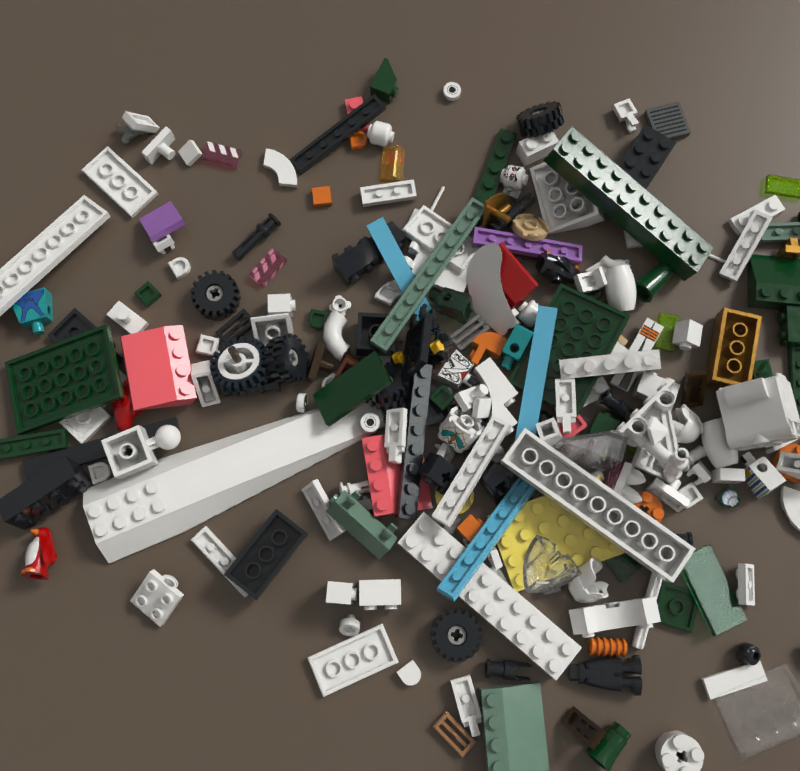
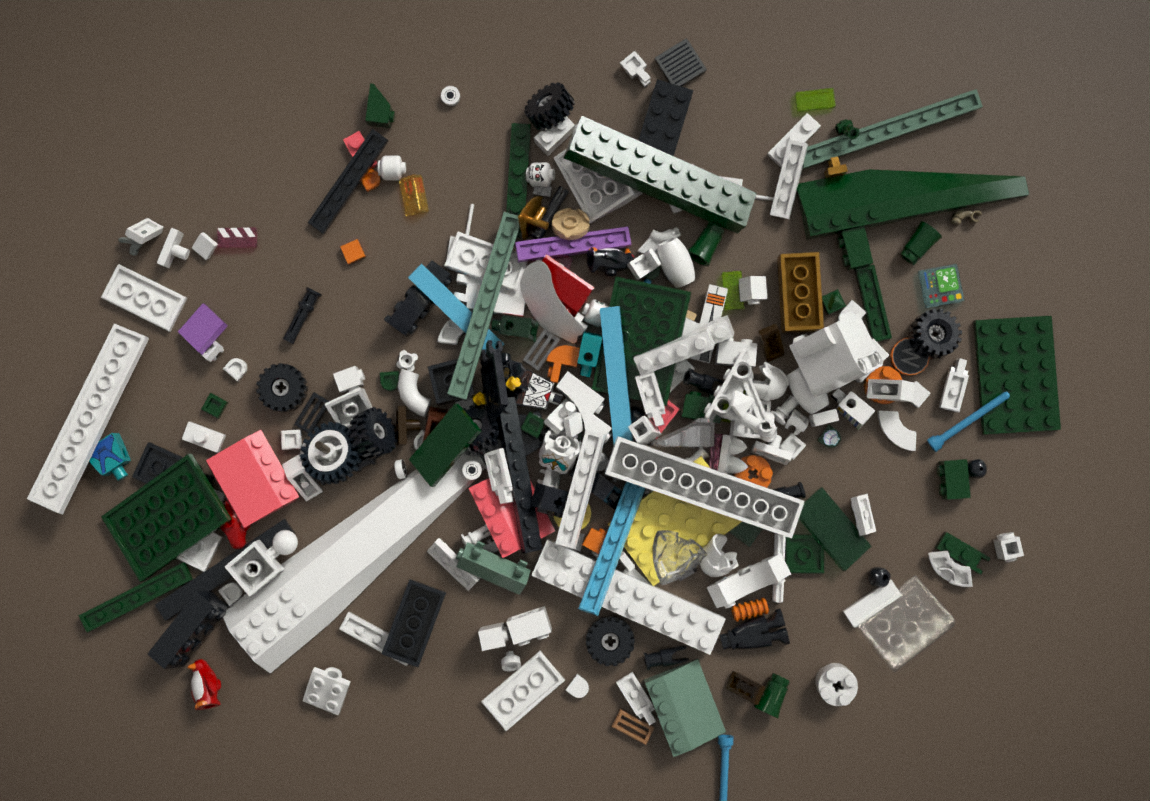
camera: 15 degrees left, 10 degrees up
clear pink tile [249,248,287,288] -> none
white tile [263,149,298,188] -> none
white plate [360,179,417,207] -> none

